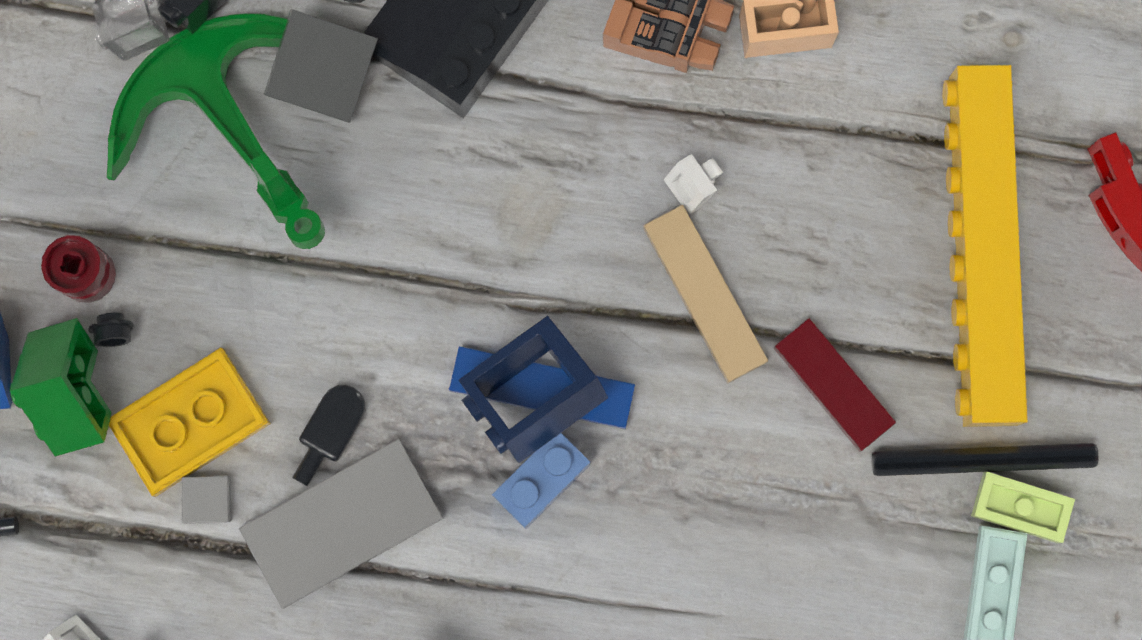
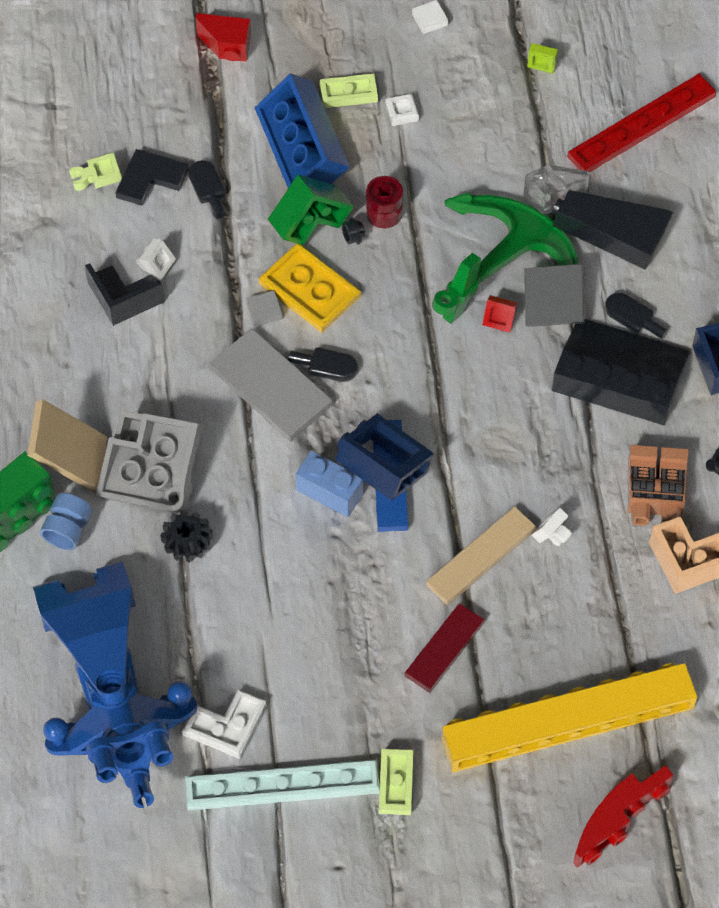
camera: 75 degrees right, 20 degrees down
black axle [871,443,1099,476] -> none
none -> red tile [482,295,518,333]

